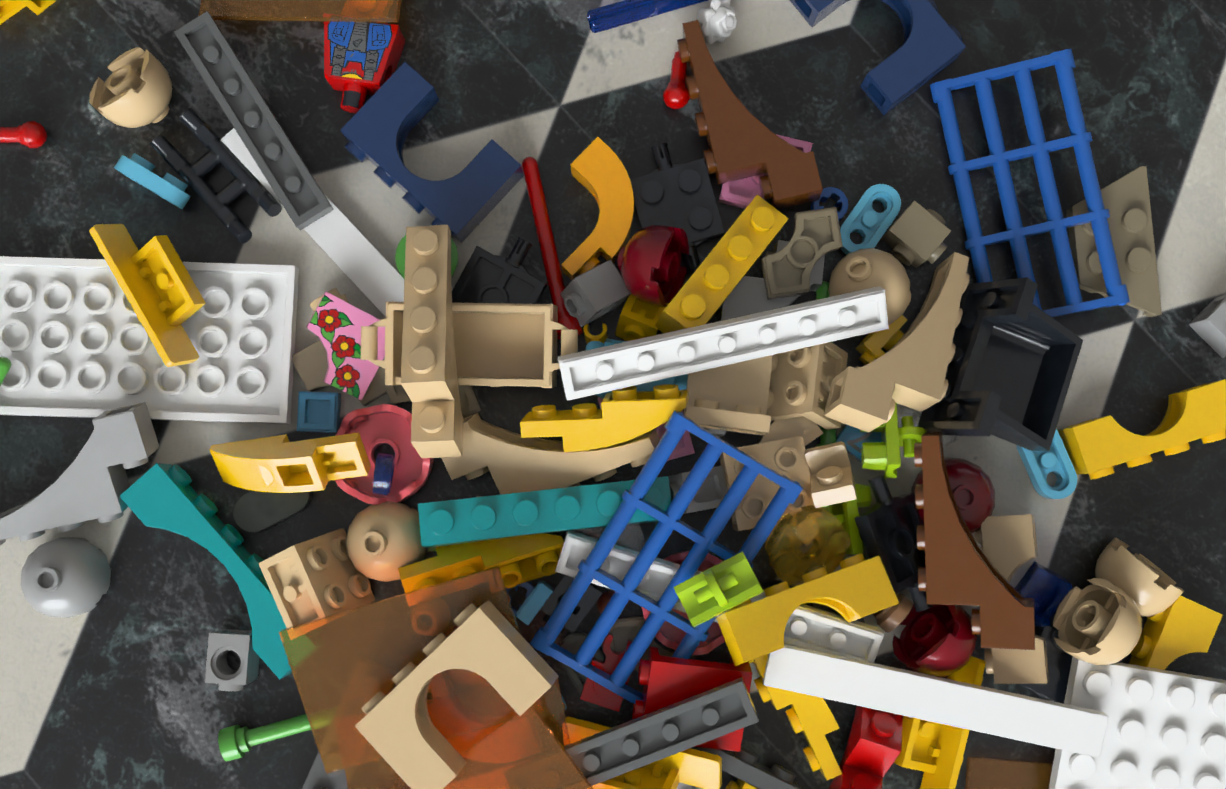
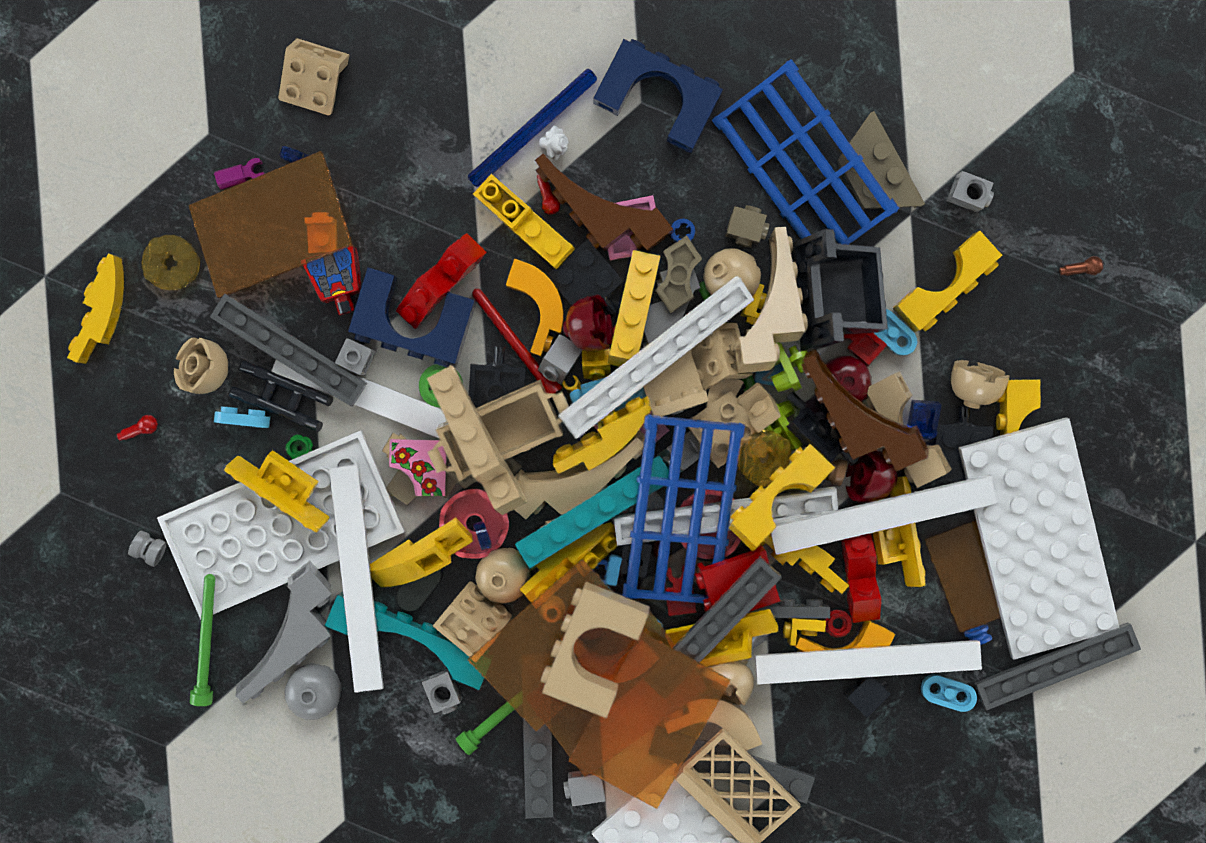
camera: 25 degrees left, 5 degrees up
dark azure tile [297,391,341,433] -> none
lime hips [673,551,764,627] -> none
medium azure plate [840,184,901,255] -> none
tan cylinder [1053,578,1142,665] -> none
none -> green plate [286,435,313,460]
none -> white tile [329,465,384,692]
none -> light grey brick [335,338,377,376]
none -> red arch [395,233,487,329]
none -> yellow slope [473,174,575,269]
none -> red plate [843,333,887,367]

